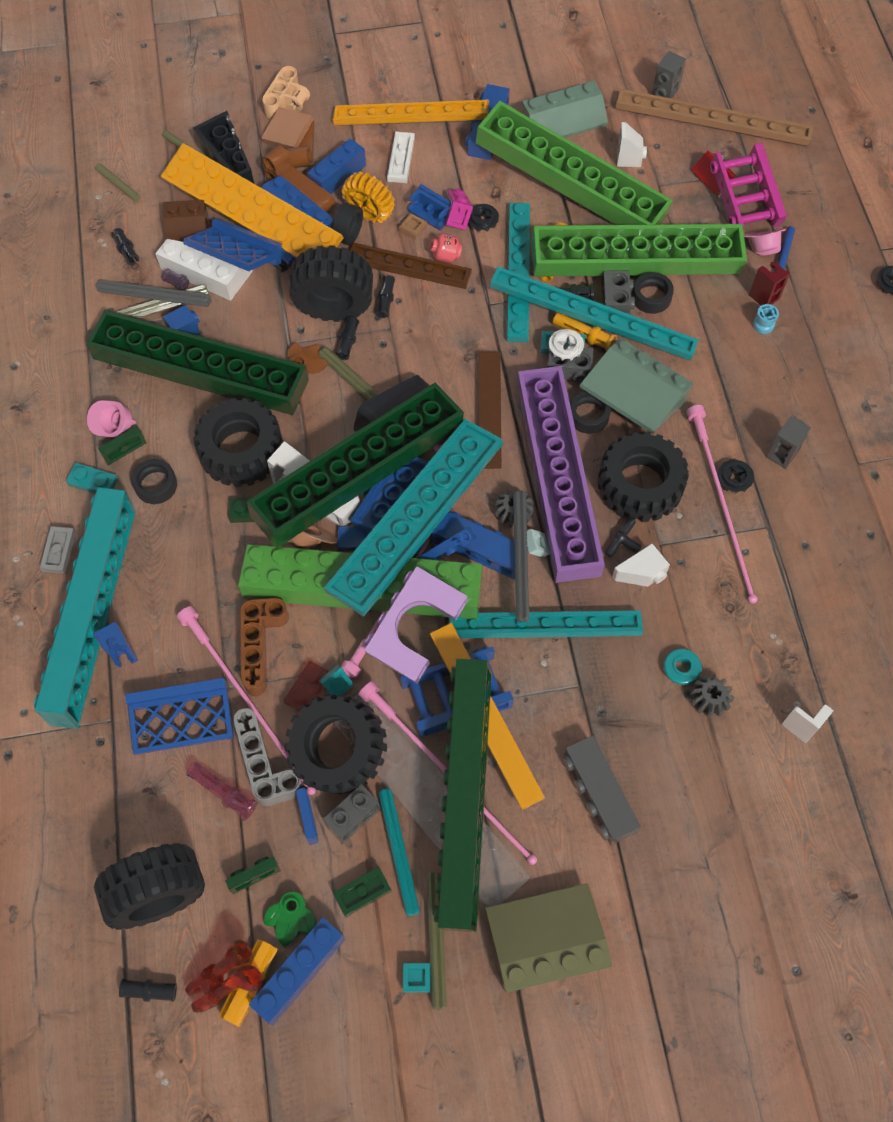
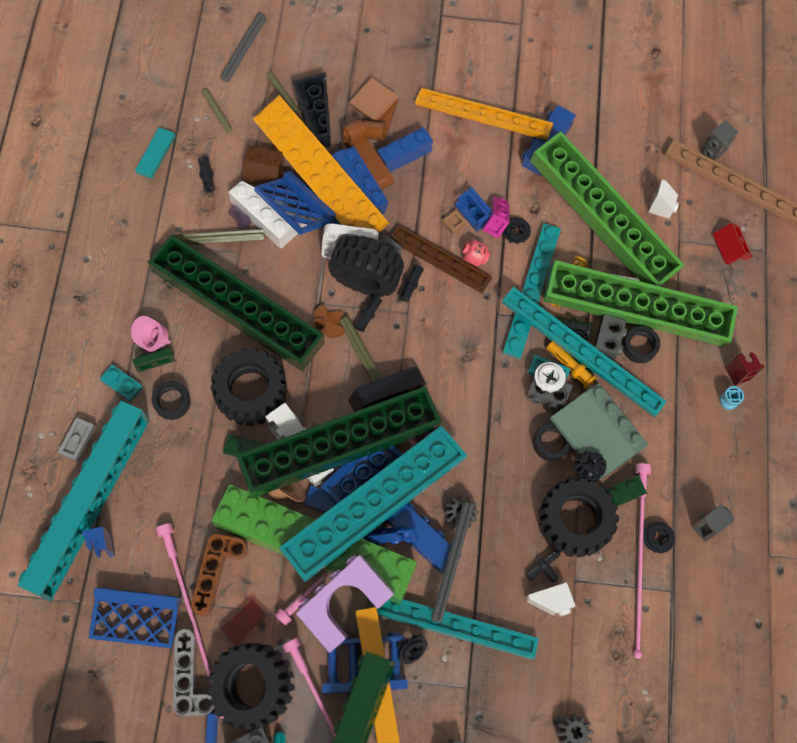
camera: 10 degrees right, 5 degrees up
dark grey axle [96,280,212,307] -> none
blue brick [163,305,200,335] -> none
clear pink pin [186,762,257,821] -> none
light nougat piece [262,66,310,120] -> none
teal plate [319,665,354,696] -> none
black tyre [332,202,363,245] -> none
light orange gear [341,171,395,223] -> none
white tile [387,131,415,183] -> none
reddish brown tile [479,352,502,469] -> none
medium lavender brick [517,366,605,583] -> none
sand green slope [521,80,608,138] -> none
light aqua plate [527,529,550,558] -> none
teal piece [663,649,702,685] -> none
dark pink fence [710,143,787,227] -> none
bright pink piece [744,229,786,255] -> none
blue bar [777,226,795,269] -> none
none -> teal tile [135,127,176,179]
none -> dark grey axle [221,13,266,82]
none -> white beam [321,224,379,259]
none -> black gear [397,634,427,664]
none -> black gear [574,450,607,480]
none -> dark green plate [604,475,648,507]

